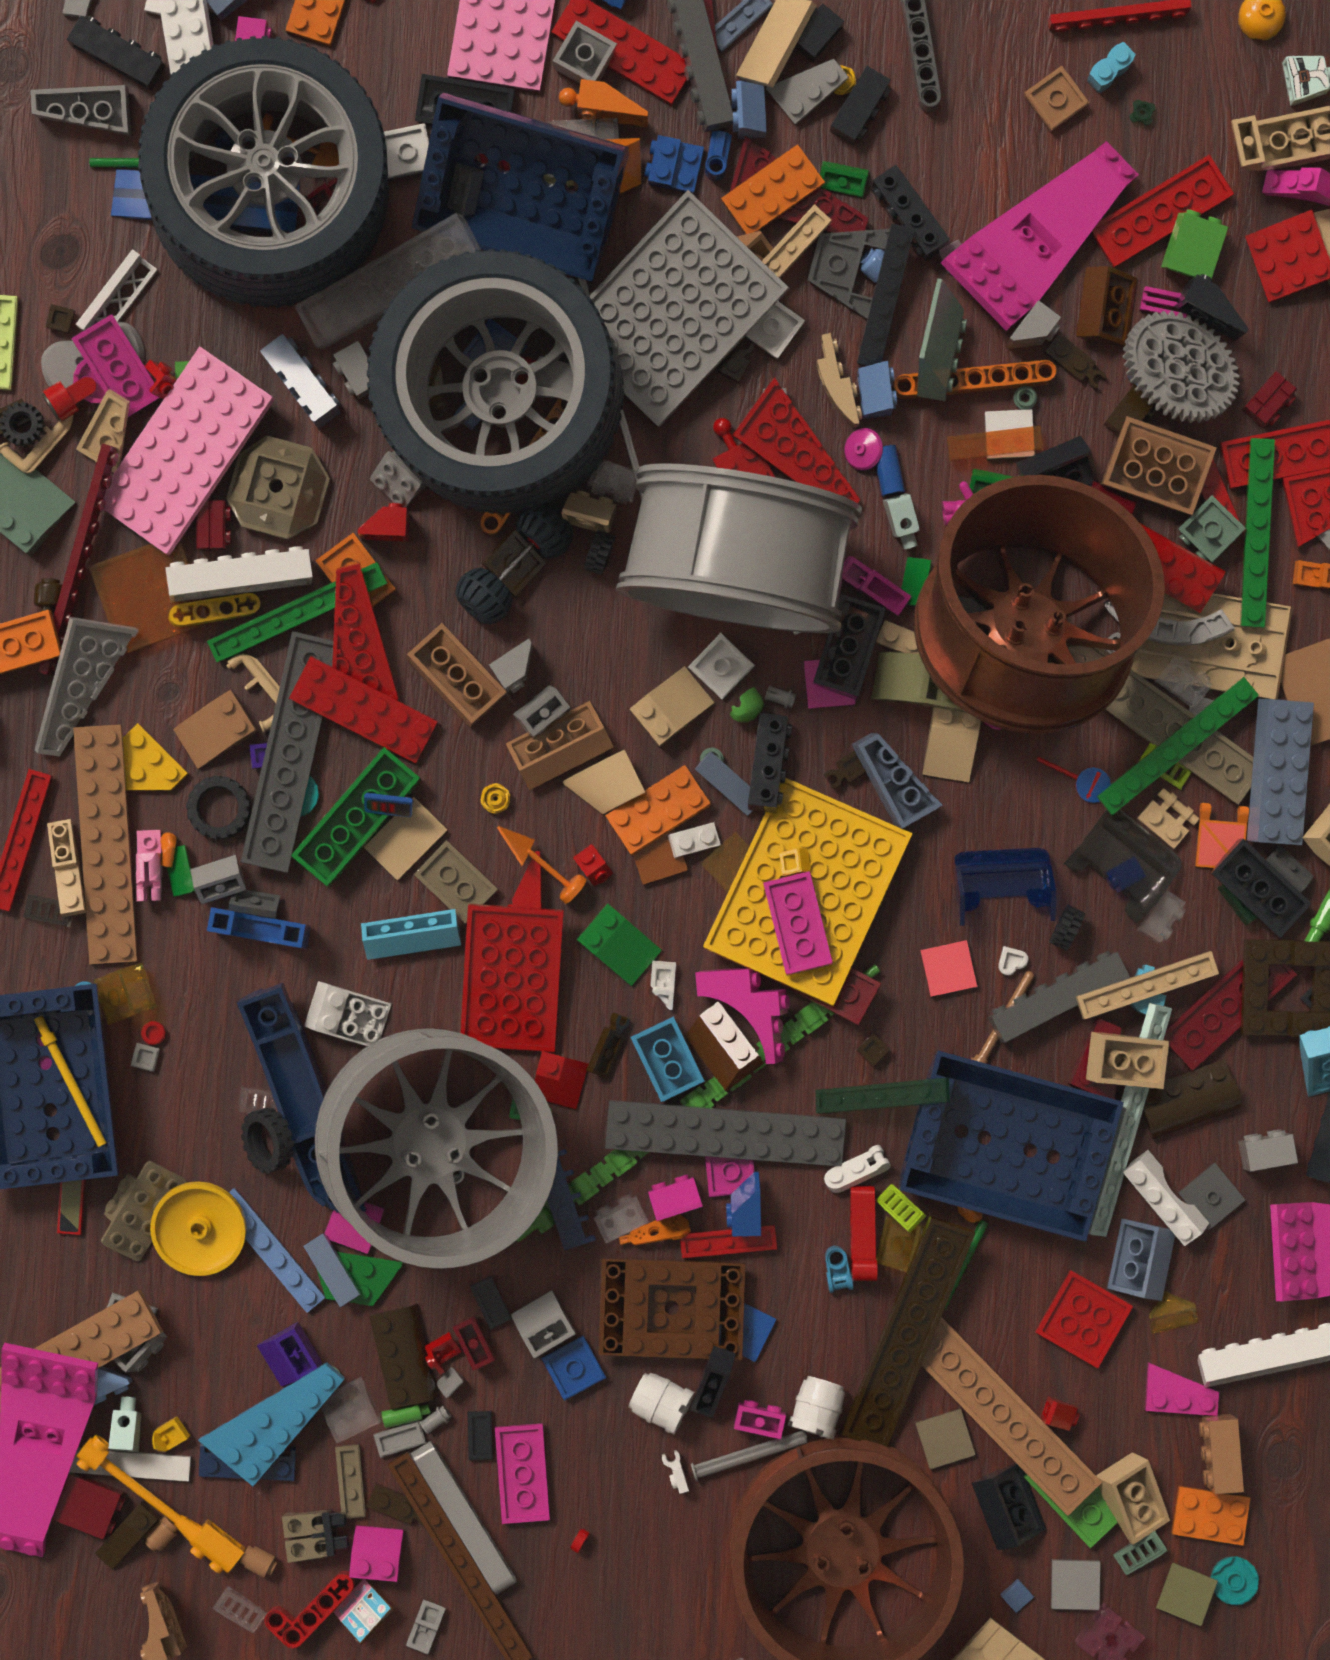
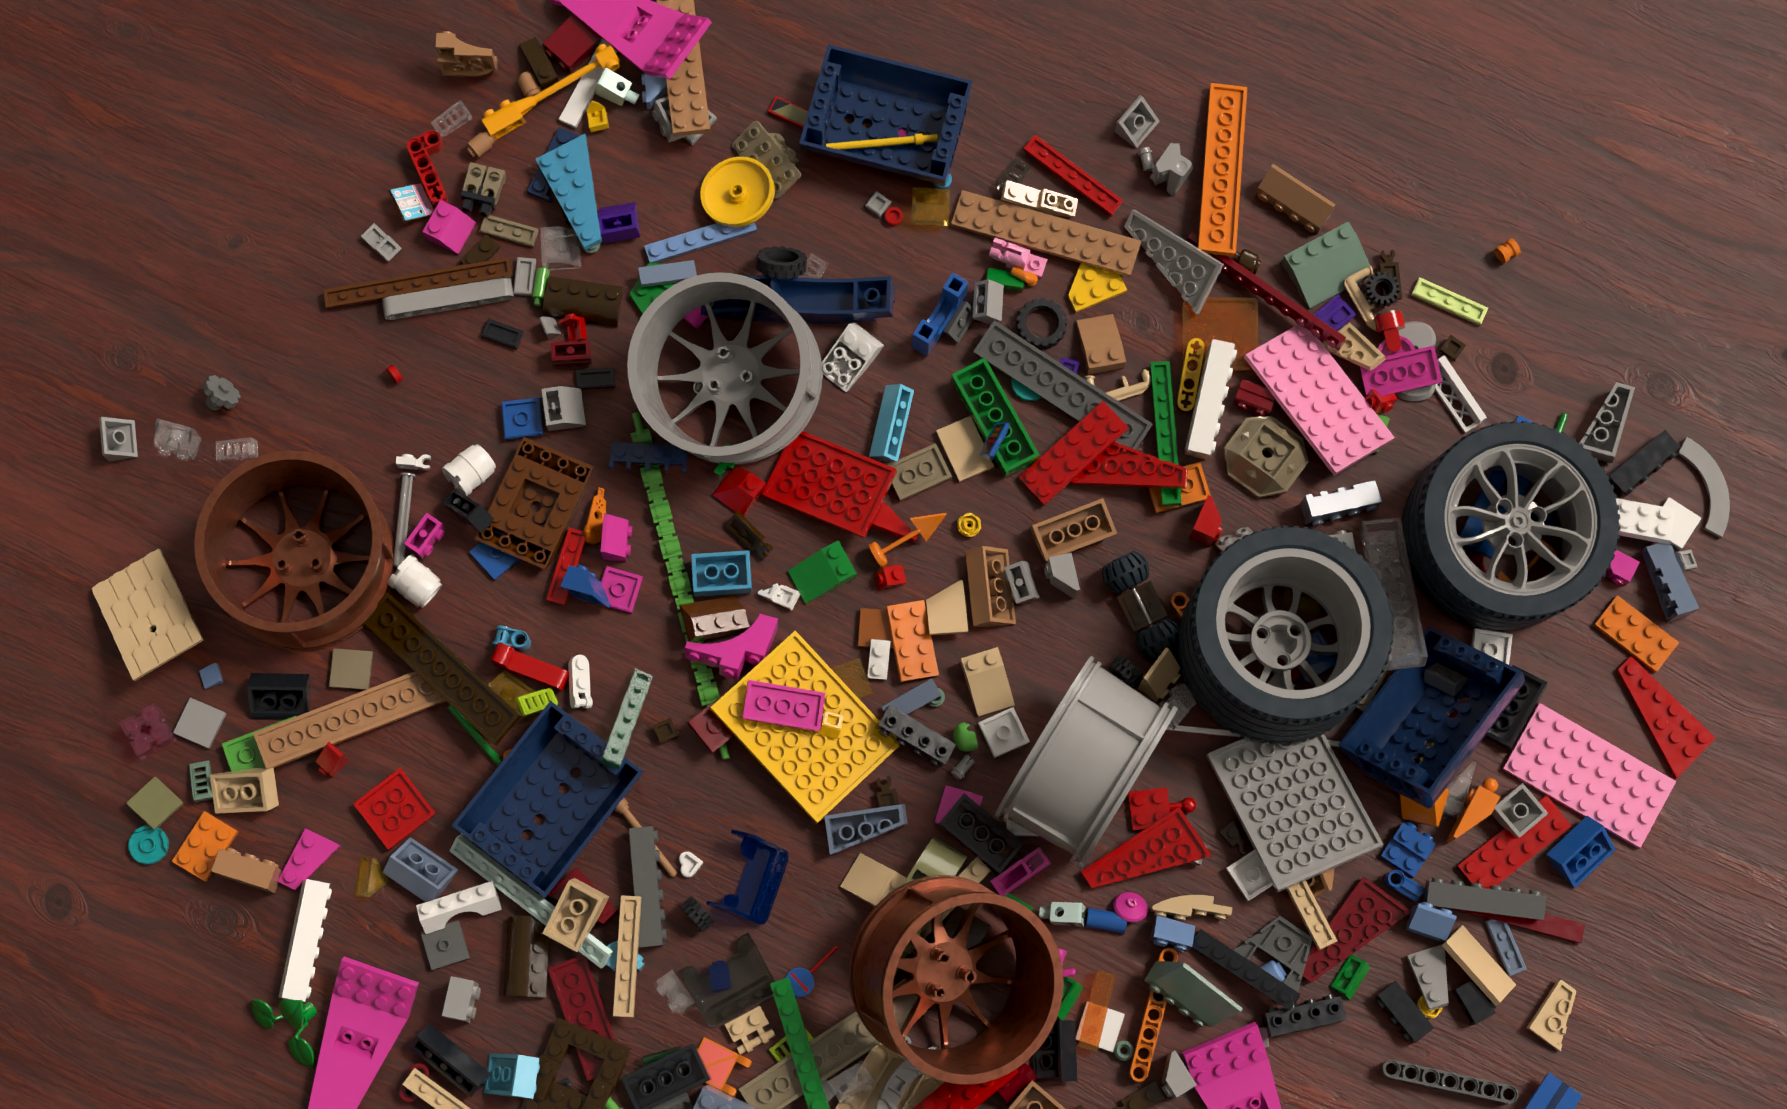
camera: 105 degrees right, 10 degrees down
light grey pin [420,1405,452,1434] -> none
dark pink plate [495,1423,550,1524] -> none
clear brick [593,1194,649,1244] -> none
dark grey plate [605,1100,846,1166] -> none
orange plate [721,144,825,234] -> none
coral tile [920,940,977,997] -> none
none -> dark purple plate [1314,295,1356,331]

